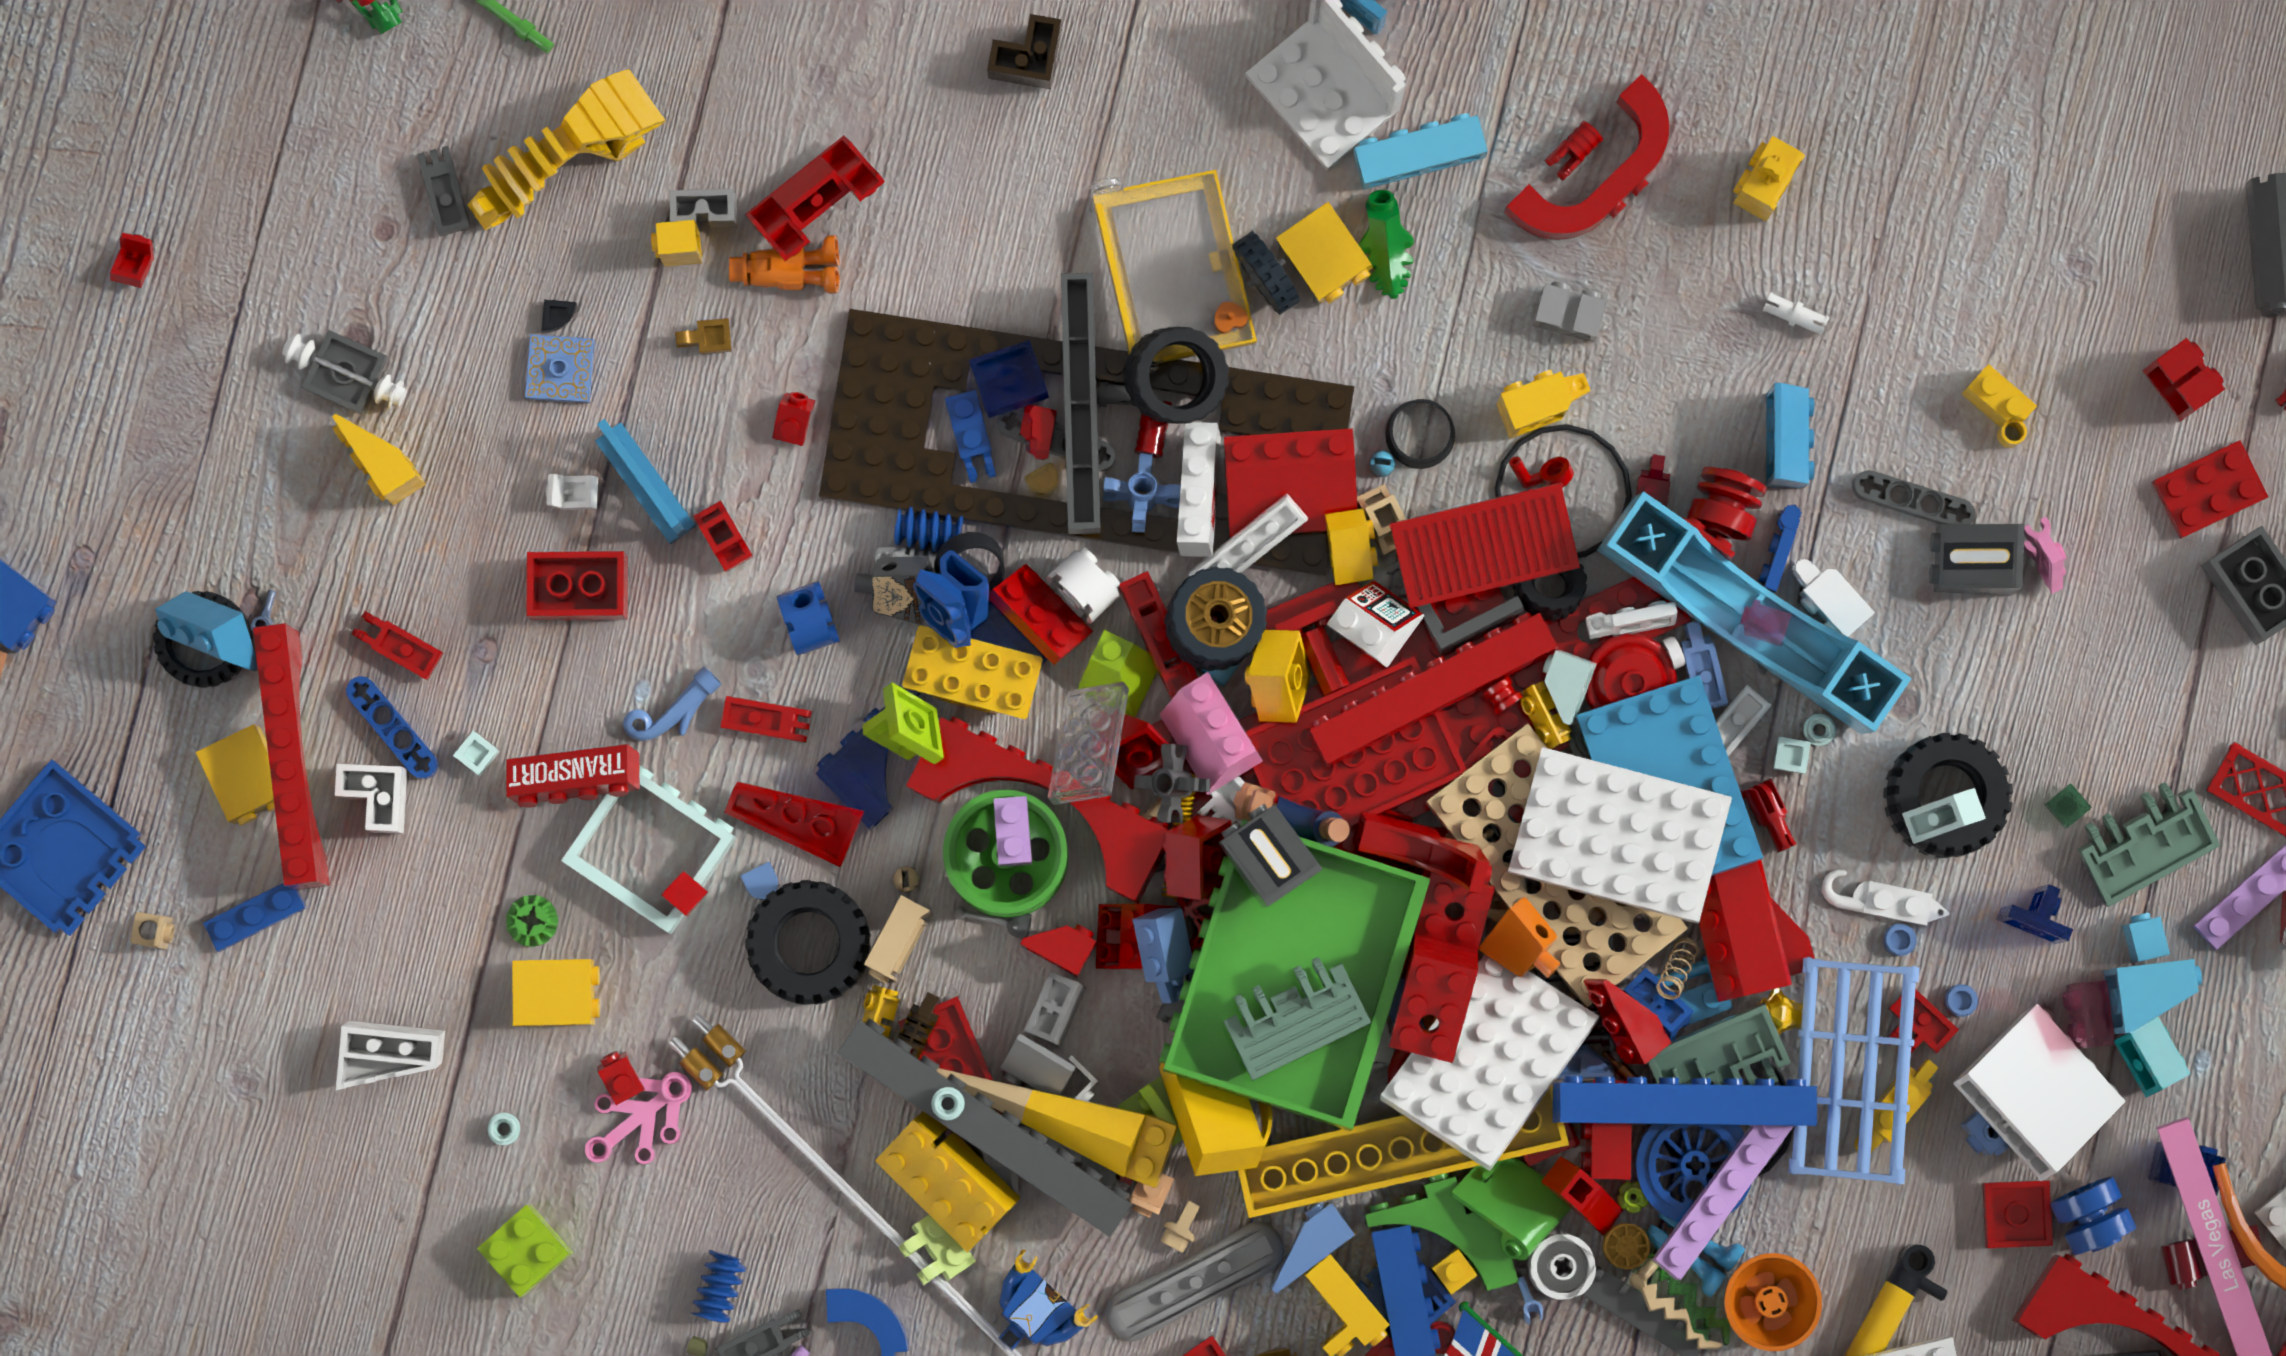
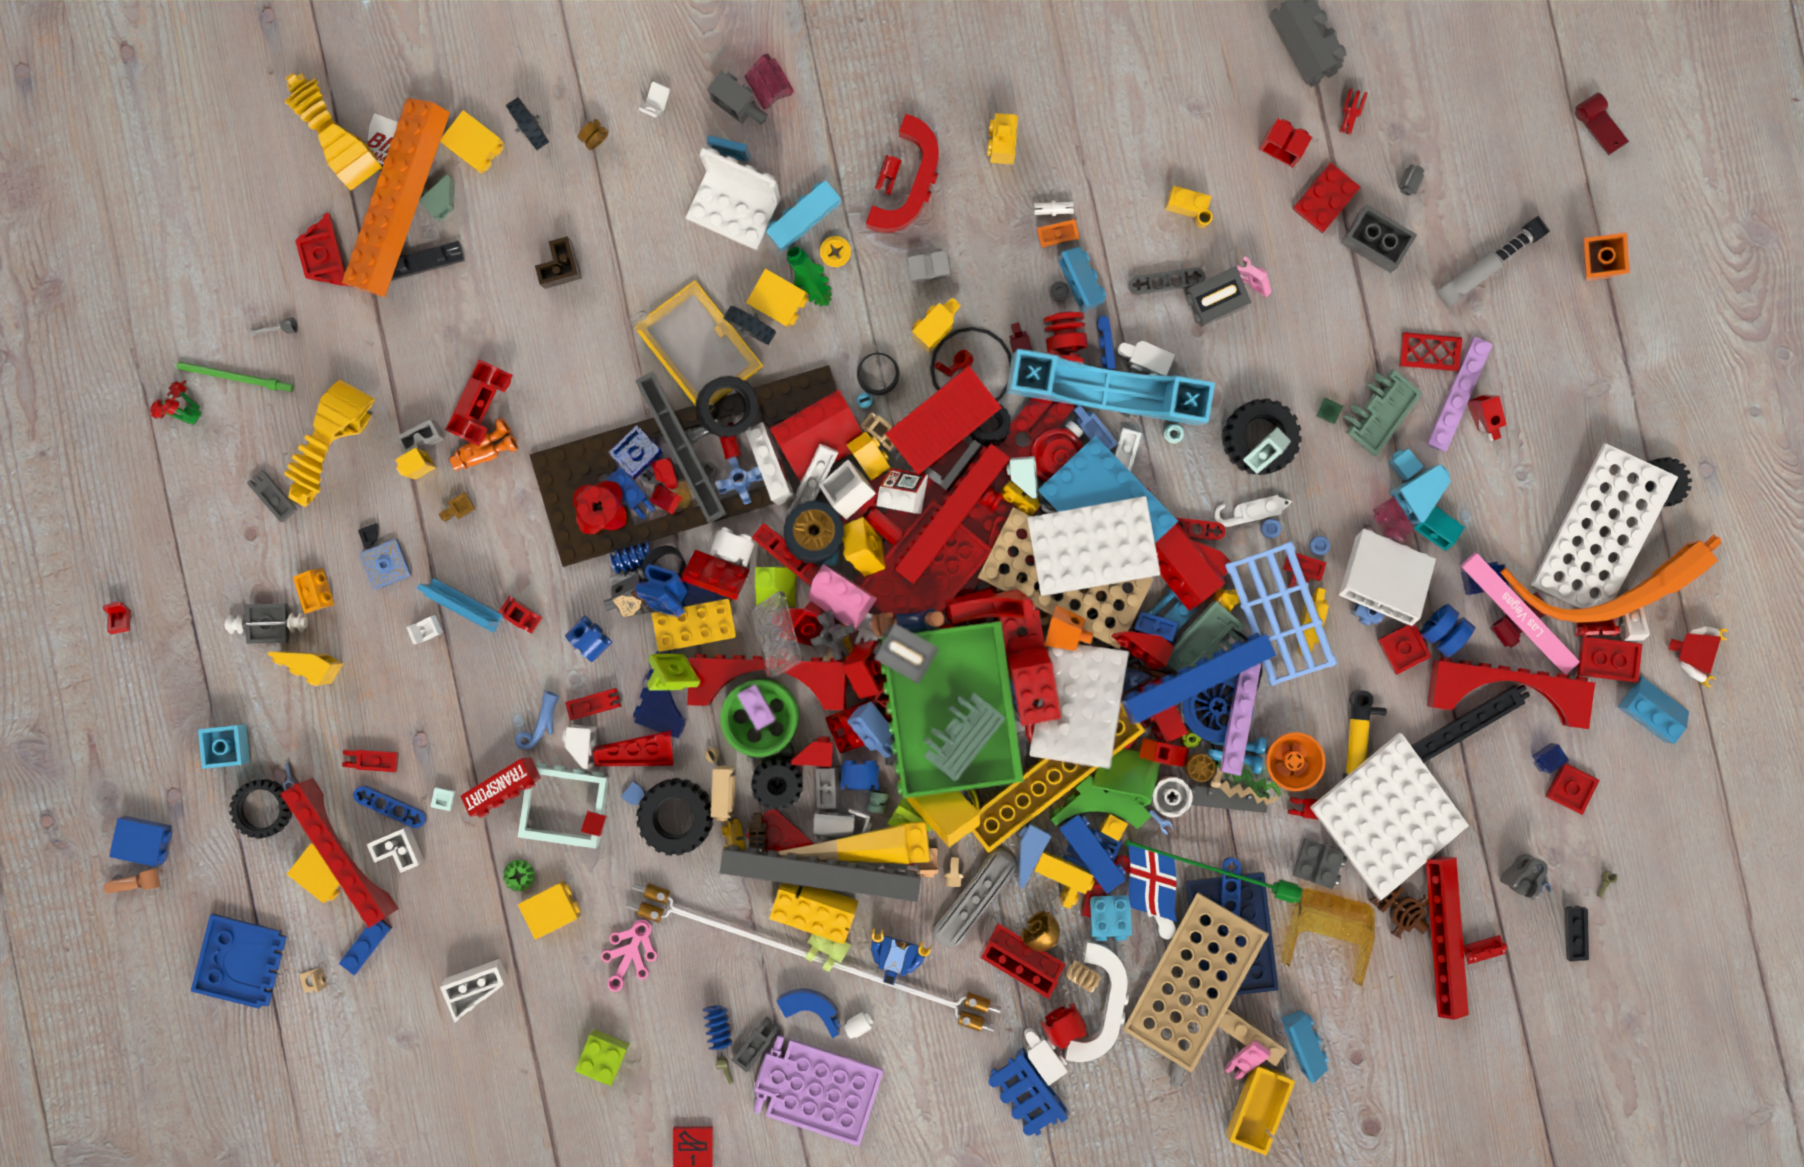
camera: 30 degrees left, 5 degrees up
dark azure slope [155,591,258,671] -> none
light aqua plate [487,1113,520,1145] -> none
red brick [526,551,628,621] -> none
red bracket [597,1051,645,1106] -> none
red bracket [772,392,816,446] -> none
light aqua plate [931,1087,965,1120] -> none
orange piece [1214,301,1248,334] -> none
white hinge [1586,601,1677,639] -> none
tan piece [1656,938,1699,1000] -> none
bracket [1740,599,1792,647] -> none
red arm [1743,778,1796,853] -> none
light aqua plate [1773,737,1811,775] -> none
clear blue bracket [1996,884,2073,944] -> none
none -> medium azure brick [198,724,250,769]
none -> light orange bracket [293,568,334,614]
none -> white slope [562,725,597,769]
none -> red brick [573,481,627,534]
none -> red tile [649,484,682,514]
none -> black wheel [751,756,803,811]
none -> white piece [819,460,876,519]
none -> yellow gear [820,236,851,268]
none -> blue brick [840,760,880,790]
none -> sand green wheel [867,790,889,814]
none -> orange plate [1036,219,1079,248]
none -> dark grey tile [1050,281,1070,302]
none -> red beam [1175,517,1226,540]

